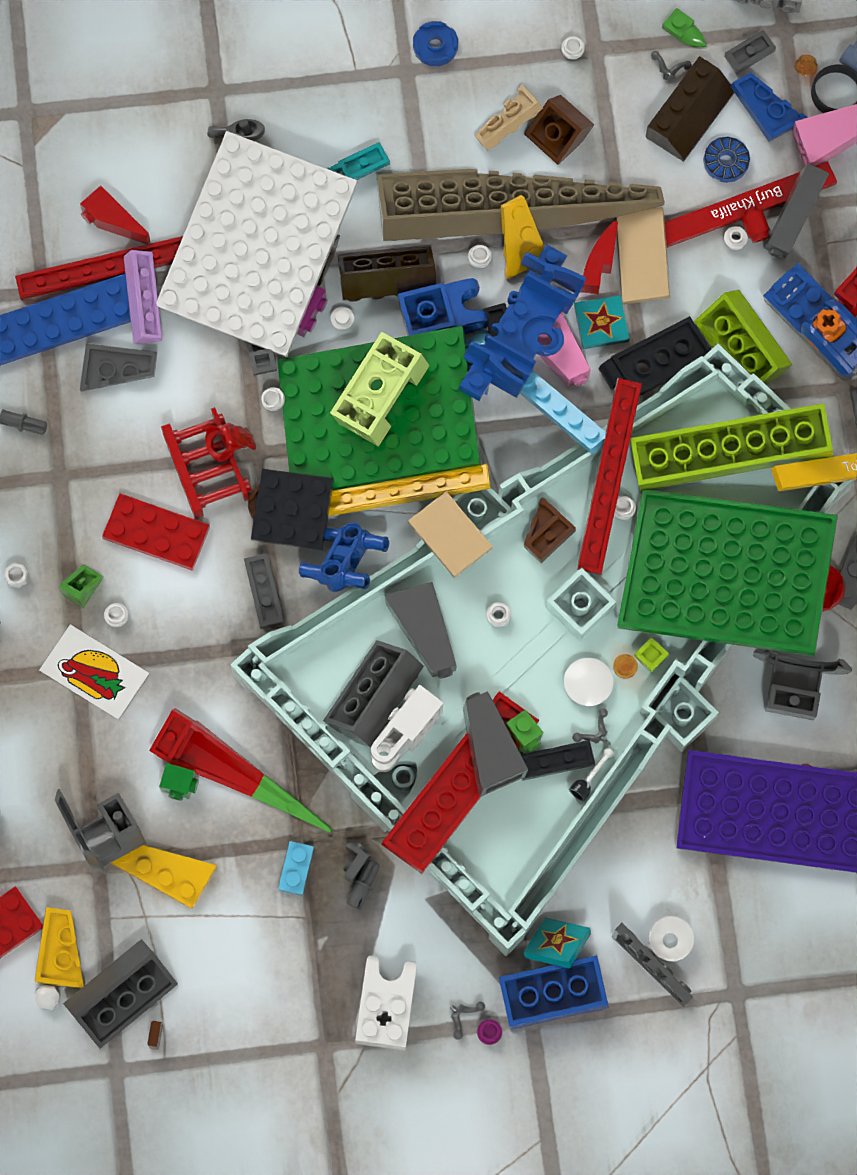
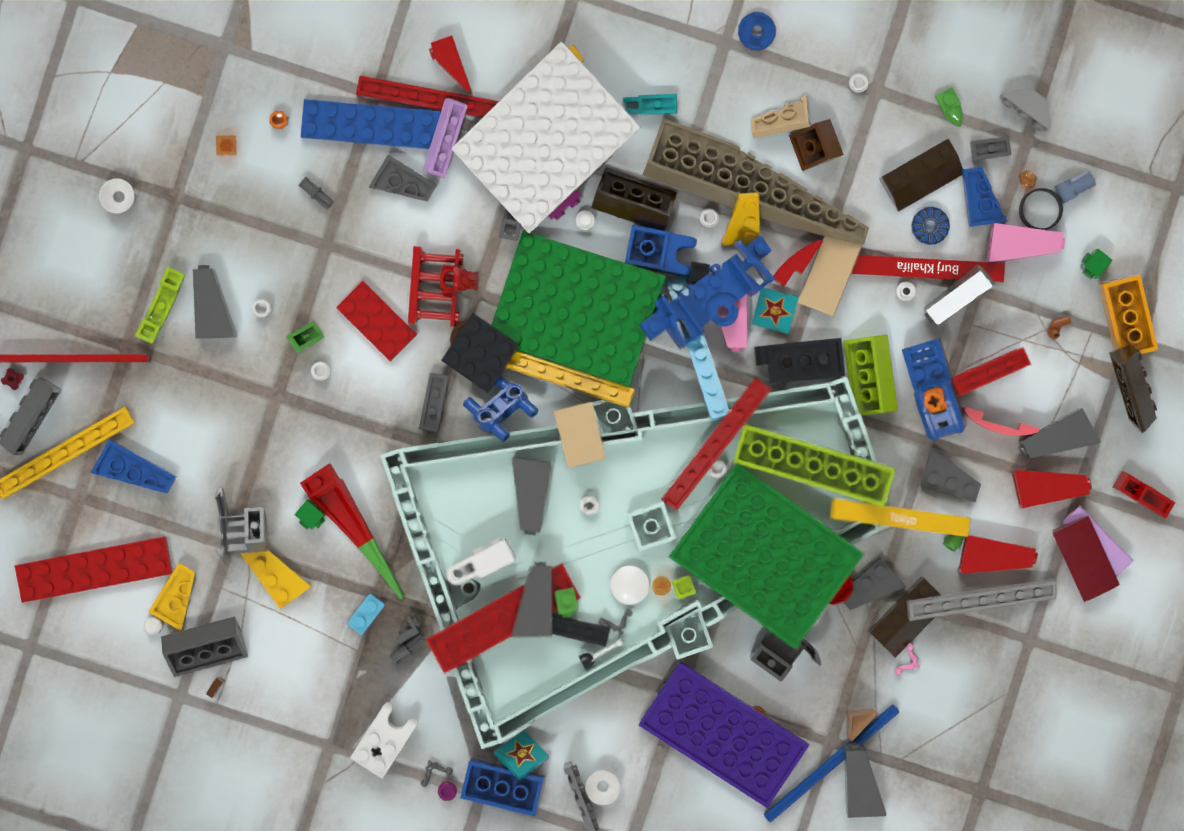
camera: 30 degrees right, 15 degrees up
sticker [39,624,149,719] -> none
dark grey piece [207,119,265,141] -> none
white plate [261,387,285,411] -> none
dark grey slope [323,640,424,748] -> none
yellowish green plate [330,332,429,447] -> none
reddish brown wing [524,497,576,563] -> none
dark grey piece [651,51,692,80] -> none
red brick [741,207,770,243] -> none

